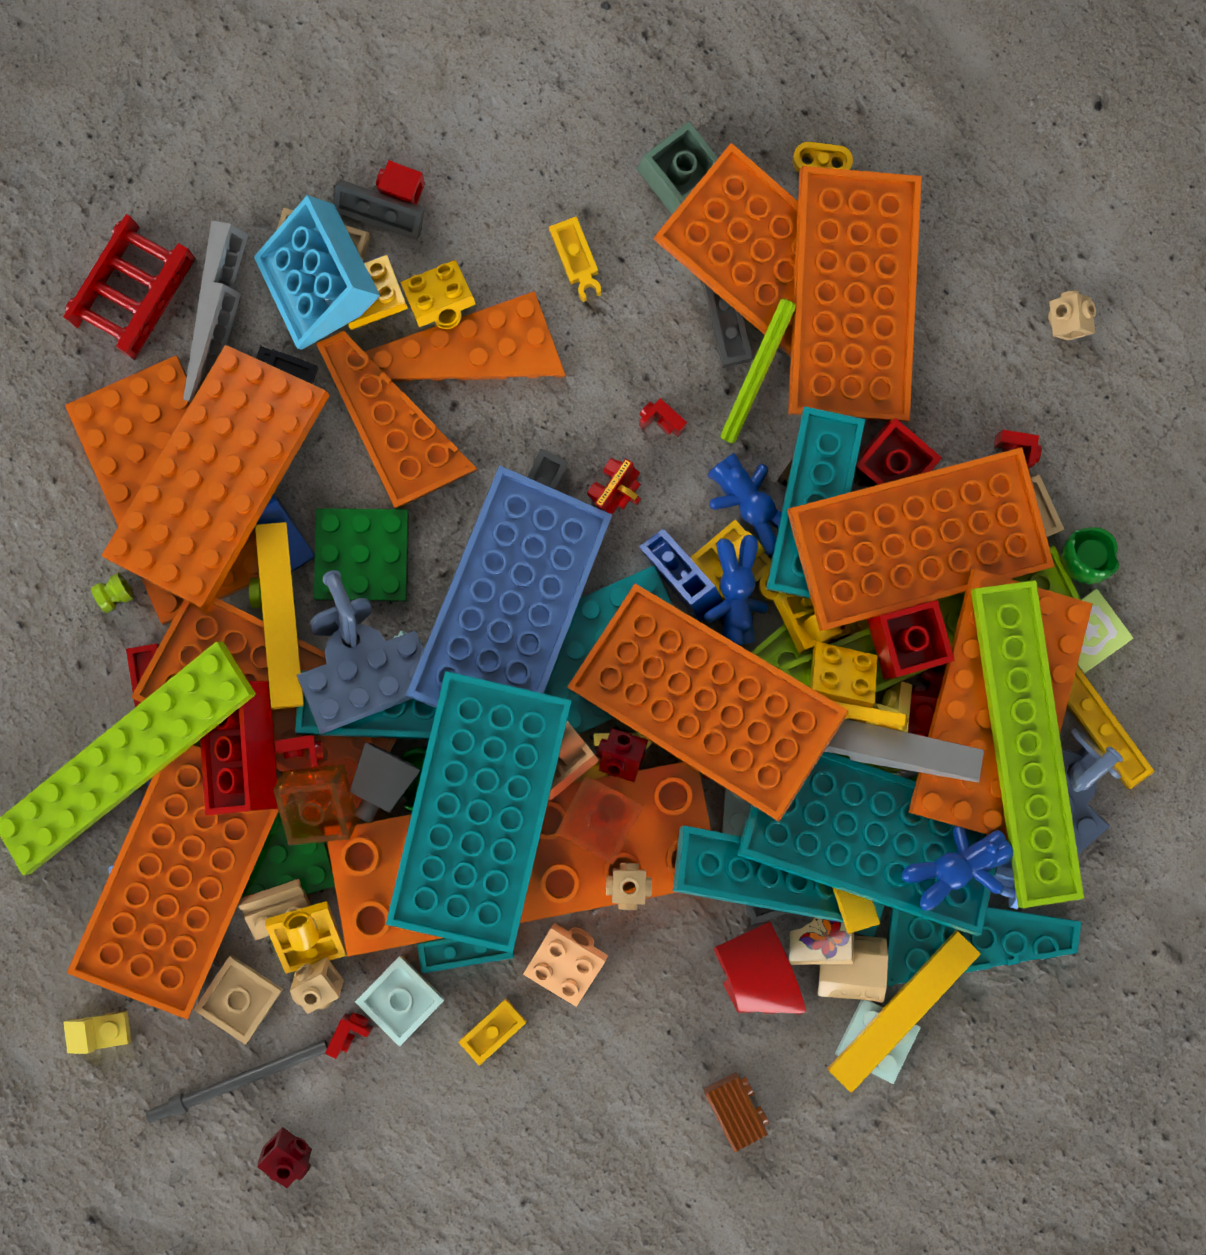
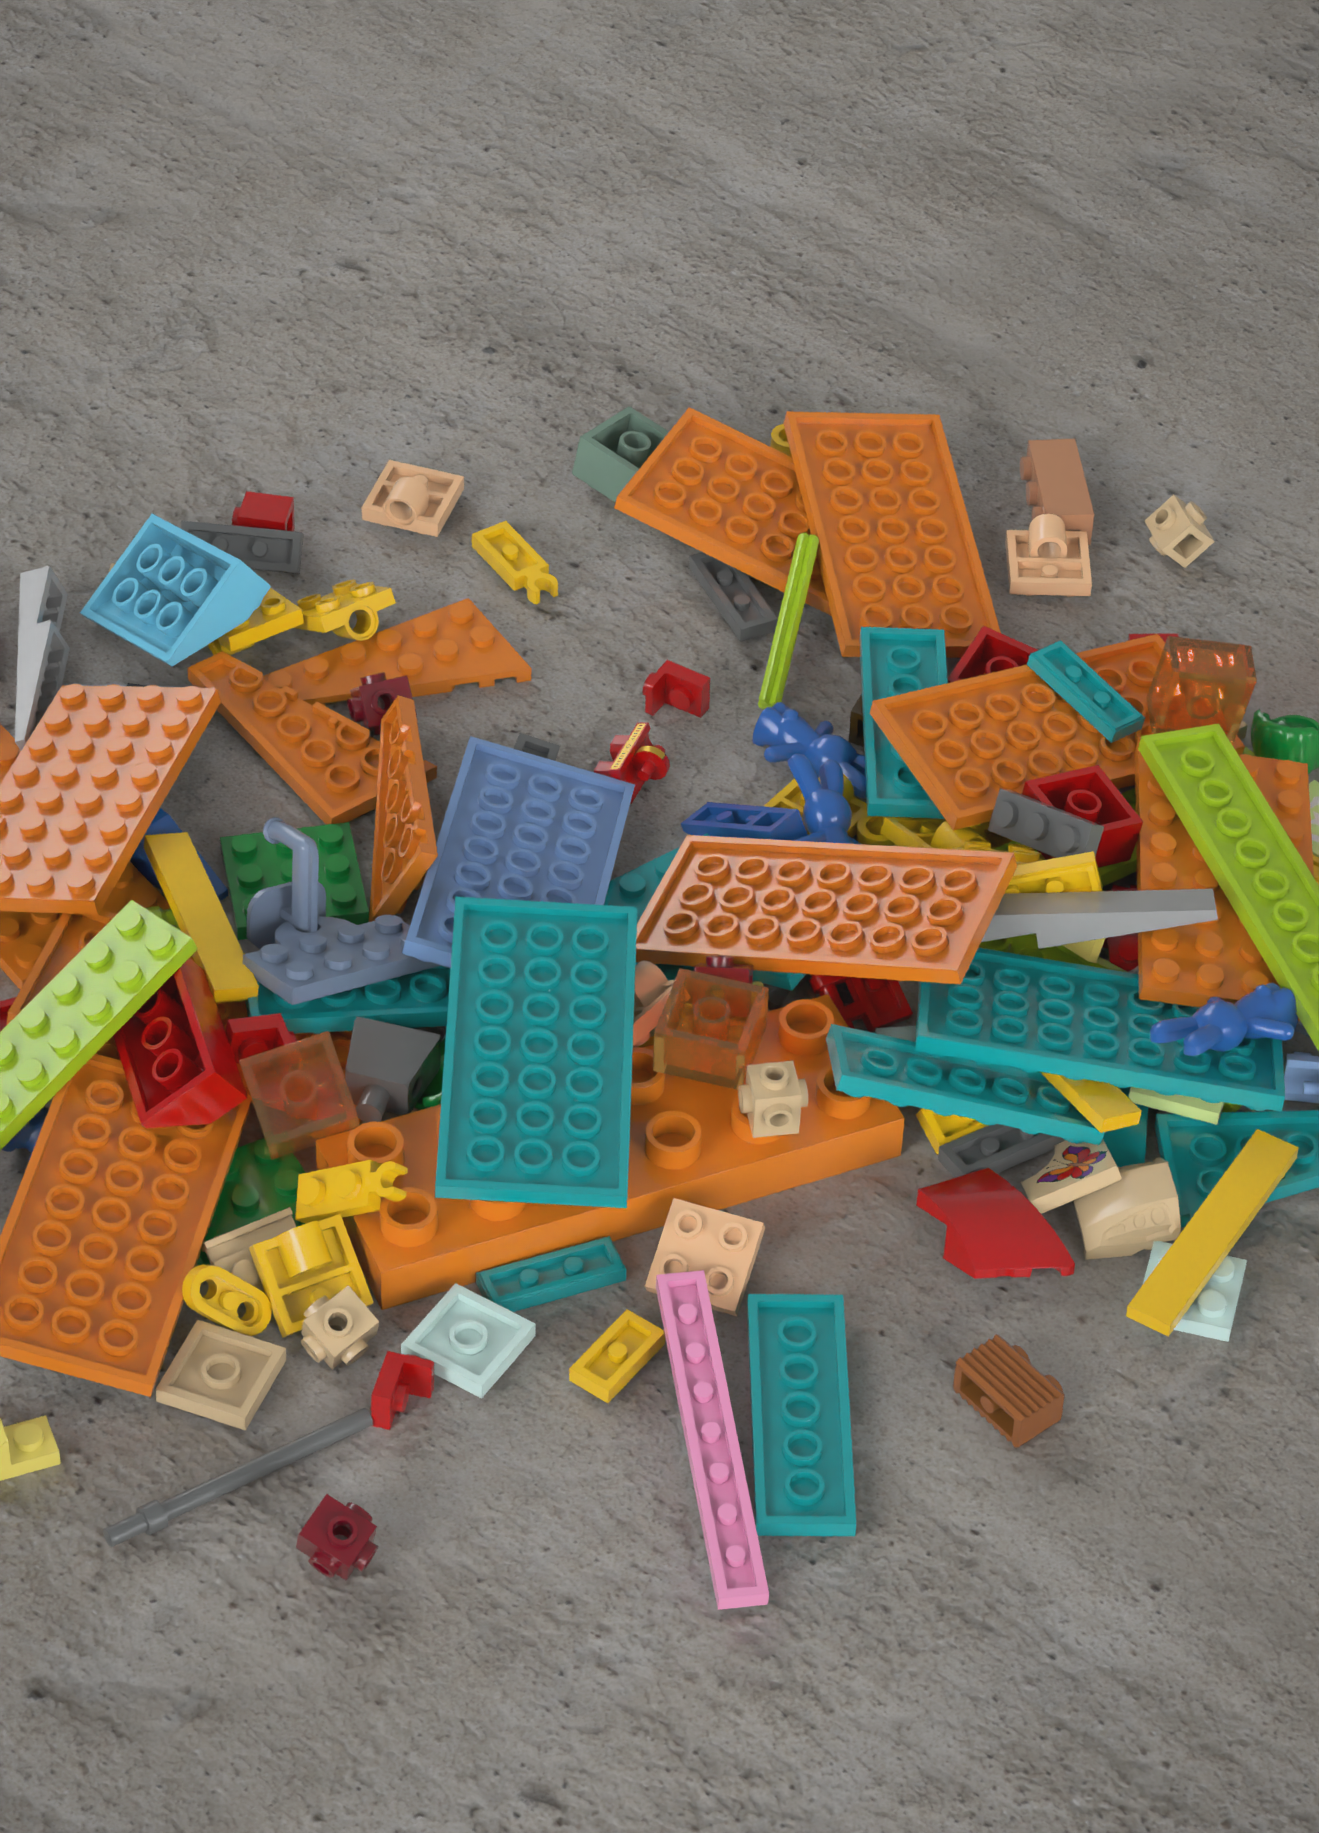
camera: 10 degrees left, 40 degrees down
none -> yellow plate [182,1265,272,1336]
none -> yellow plate [295,1160,408,1224]
none -> dark red brick [347,672,417,736]
none -> light nougat plate [362,460,464,537]
none -> orange wing [369,695,438,922]
none -> bright pink plate [656,1270,769,1610]
none -> teal plate [747,1294,857,1536]
none -> dark grey plate [988,788,1104,858]
none -> light nougat plate [1005,514,1092,597]
none -> nougat brick [1020,439,1094,545]
none -> teal tile [1027,640,1145,743]
none -> clear orange brick [1147,636,1257,742]

